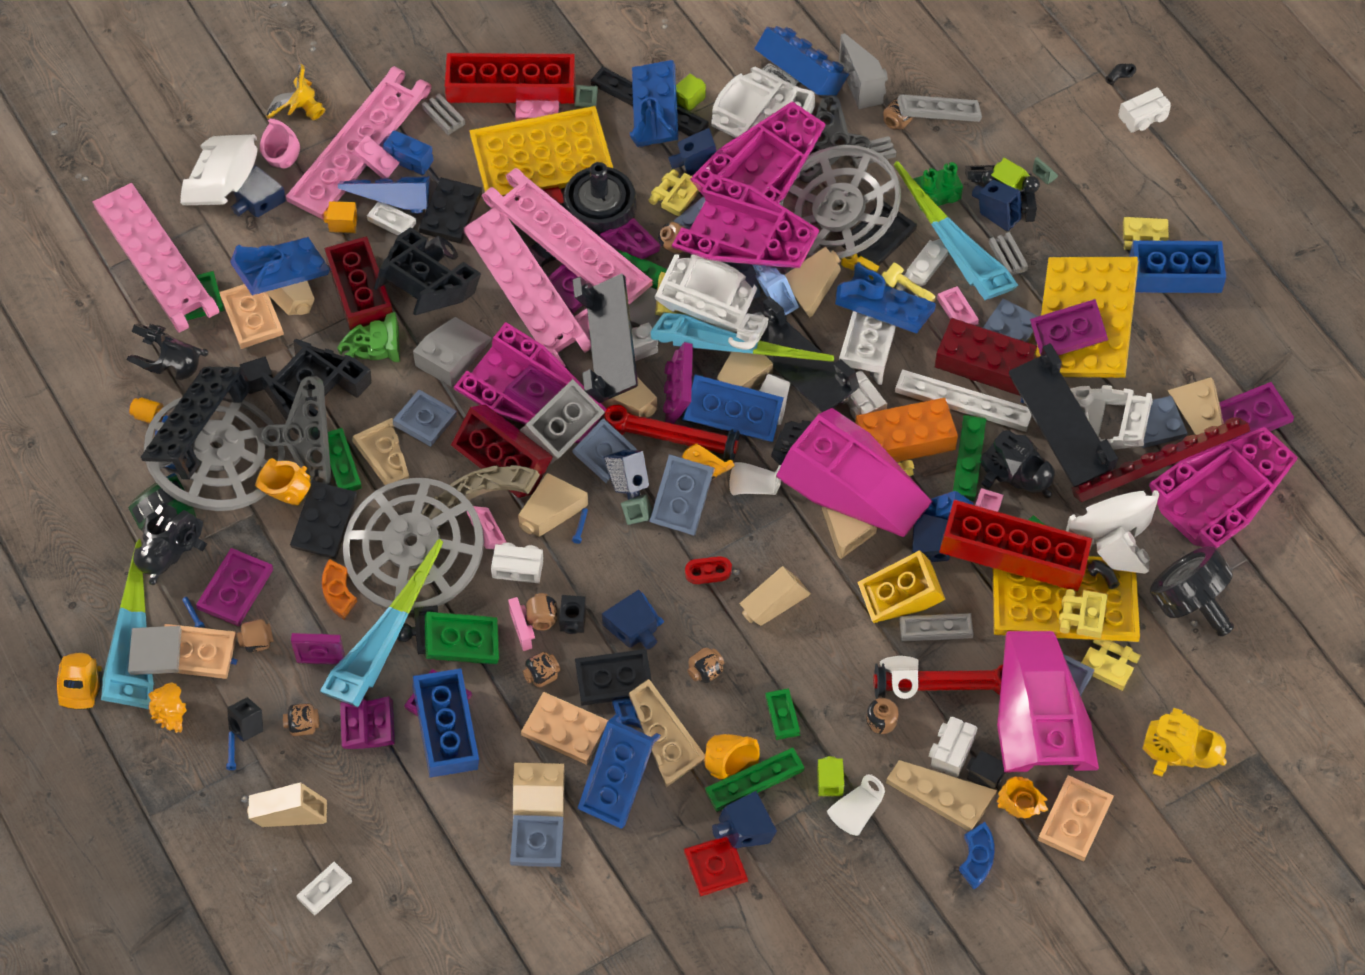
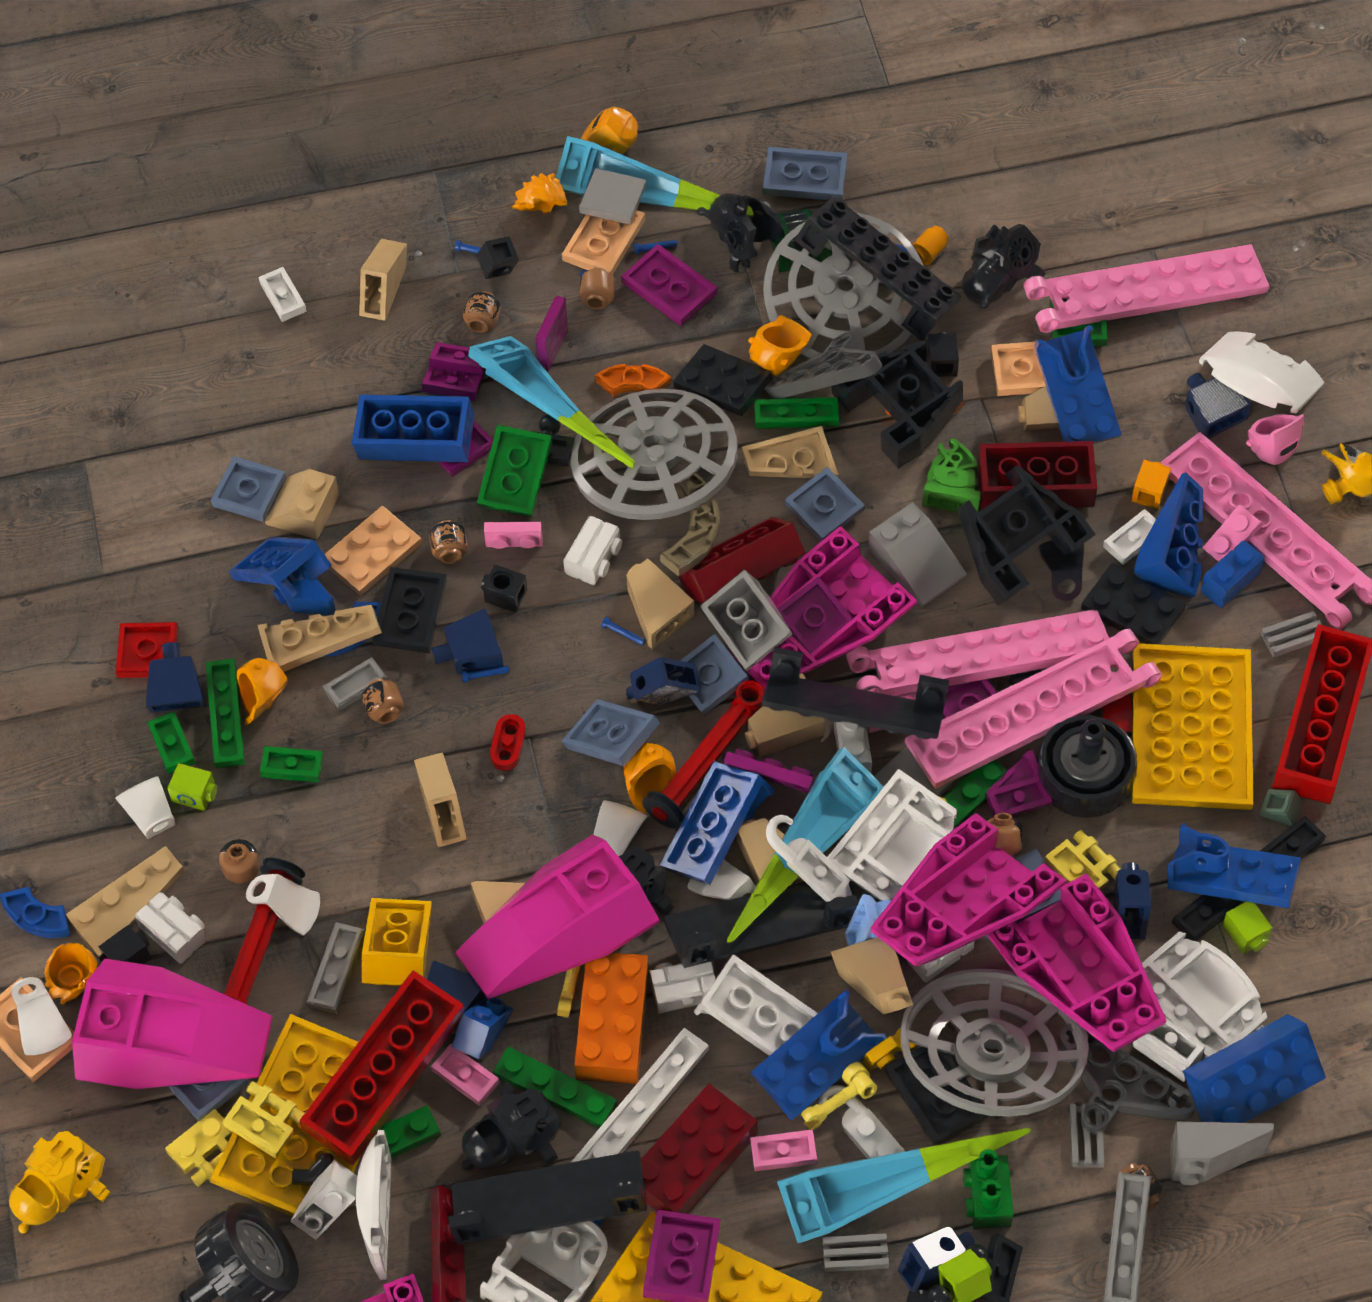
camera: 110 degrees right, 0 degrees up
bright pink plate [467,506,507,549] -> none
bright pink plate [515,101,559,121] -> none
medium nougat head [526,593,557,631] -> none
sand green slope [621,494,652,525] -> none
sand blue plate [983,298,1038,343] -> none
none -> white piece [11,977,72,1055]
none -> green plate [147,711,196,774]
none -> light grey tile [323,657,388,711]
none -> sand blue plate [763,147,848,201]

